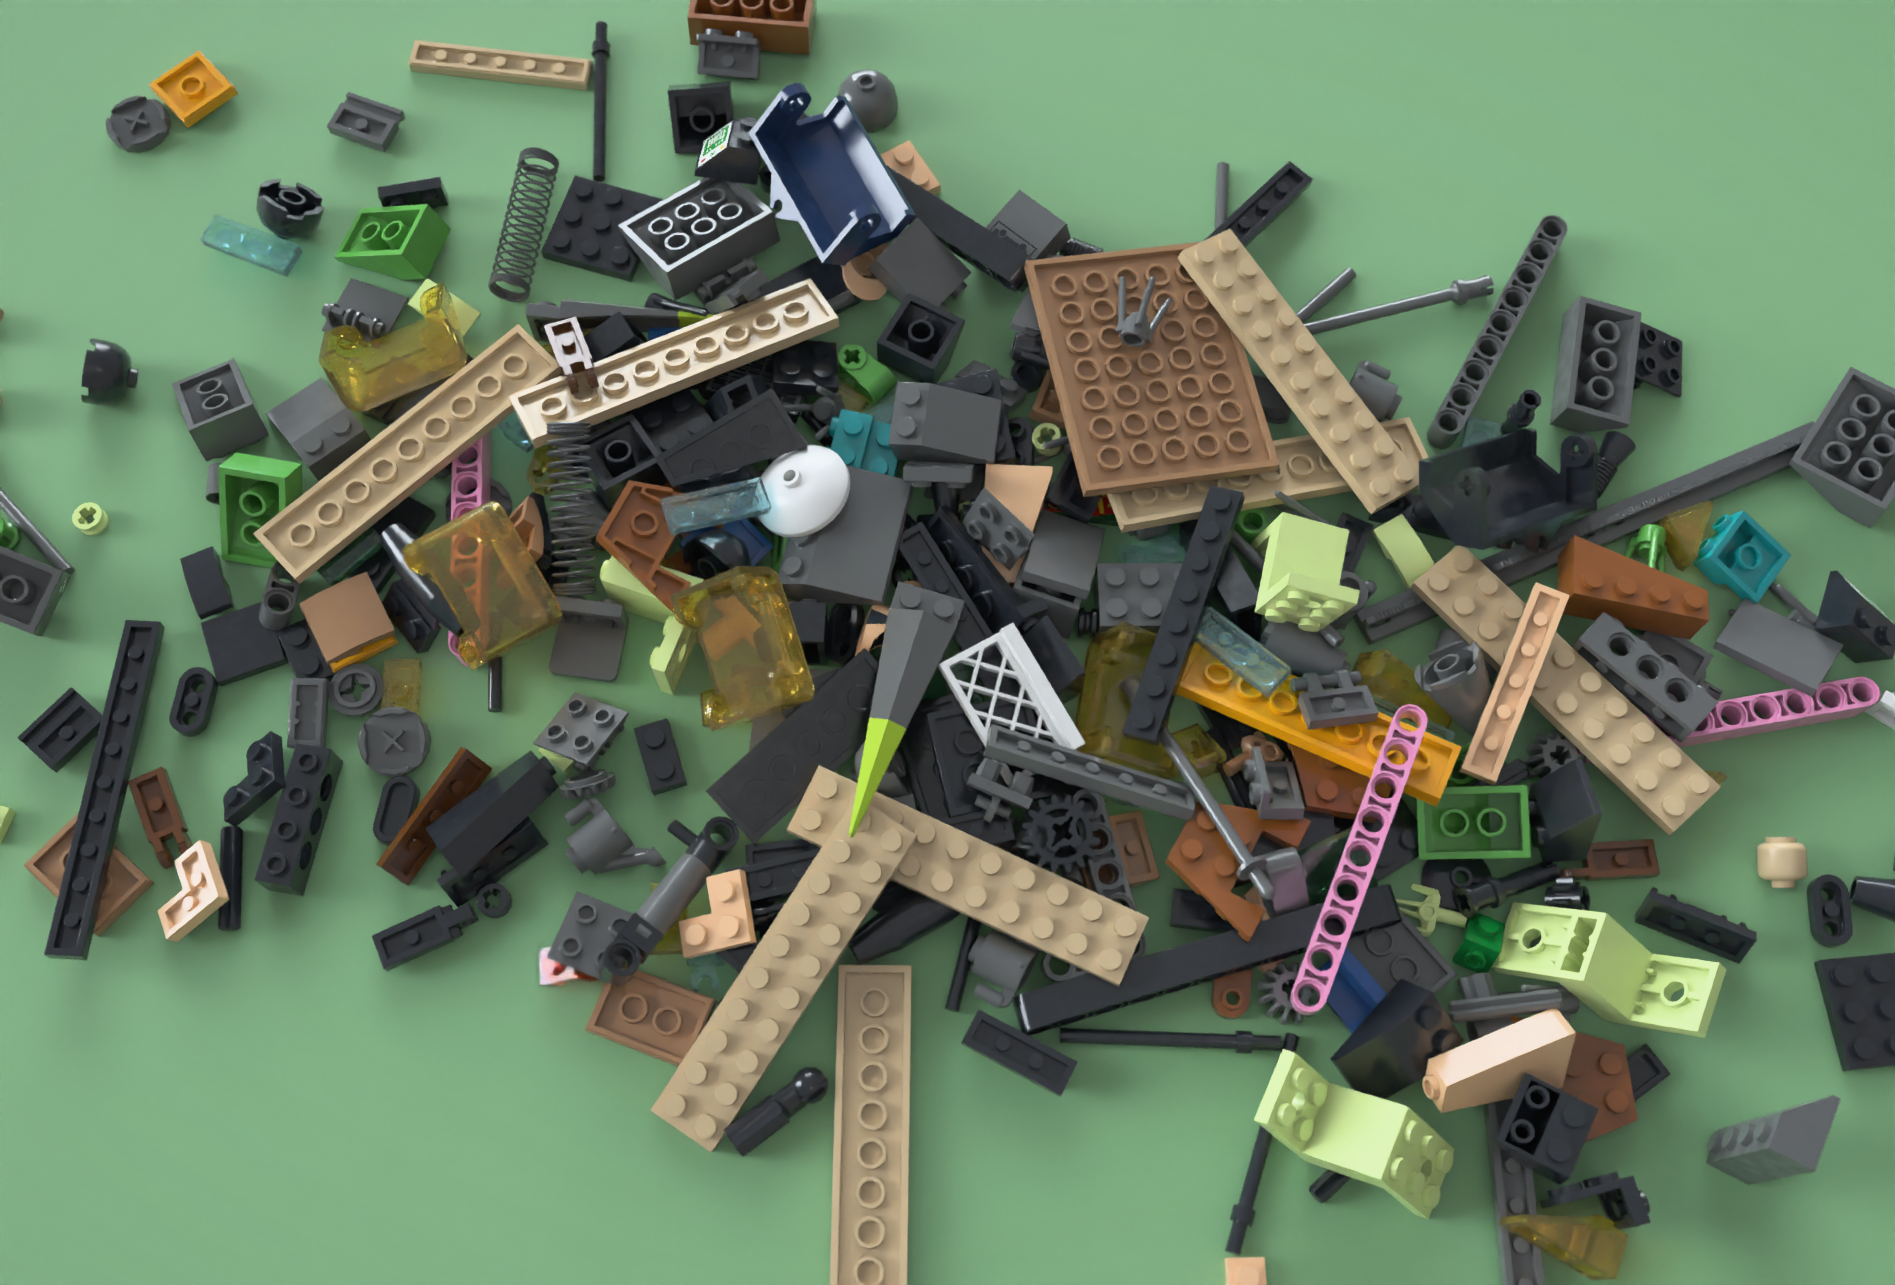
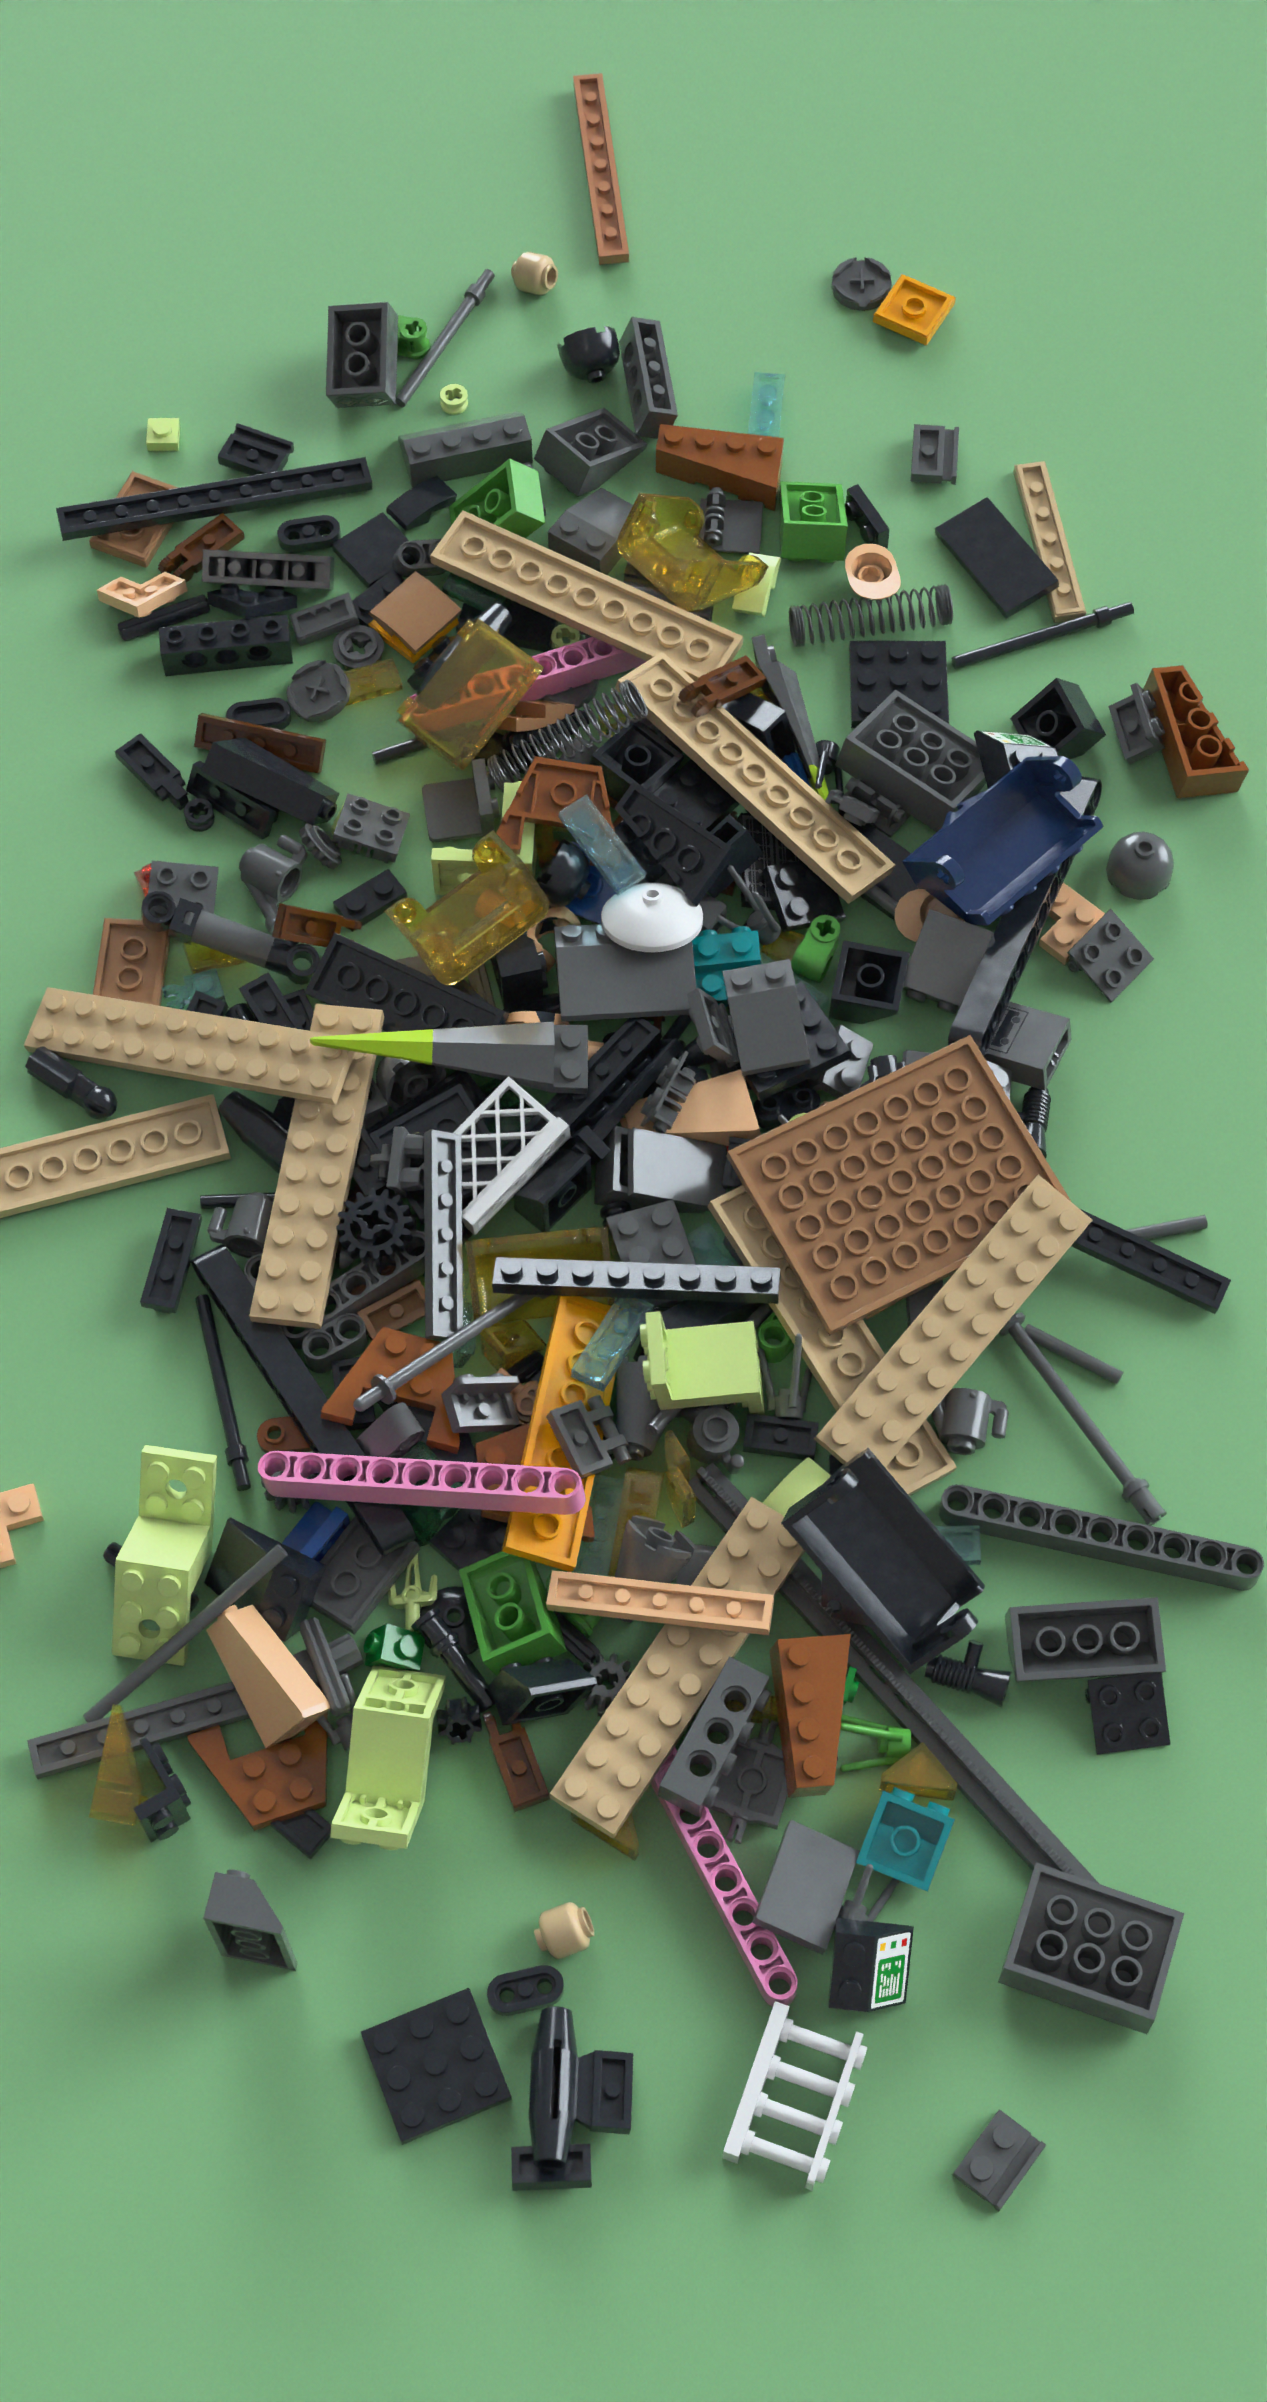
camera: 75 degrees right, 5 degrees down
black cylinder [256,179,324,240] -> none
light nougat plate [678,869,756,959] -> none
dark grey plant [1115,276,1172,347] -> none
black bar [1225,1033,1300,1256] -> none
black slope [1495,1073,1599,1185] -> none
black pin [1501,390,1541,435] -> none
black plate [1635,887,1757,964] -> none
none -> dark grey piece [83,1544,288,1723]
none -> black brick [202,549,335,590]
none -> reddish brown hinge [272,903,363,947]
none -> dark grey beam [302,1313,368,1373]
none -> dark grey slope [398,411,533,488]
none -> yellowish green bush [551,624,580,649]
none -> dark grey brick [619,317,678,439]
none -> dark orange wedge [656,424,784,511]
none -> clear yellow slope [664,1430,696,1528]
none -> light nougat piece [845,544,901,600]
none -> black tile [935,497,1059,619]
none -> dark grey hinge [1067,909,1154,1002]

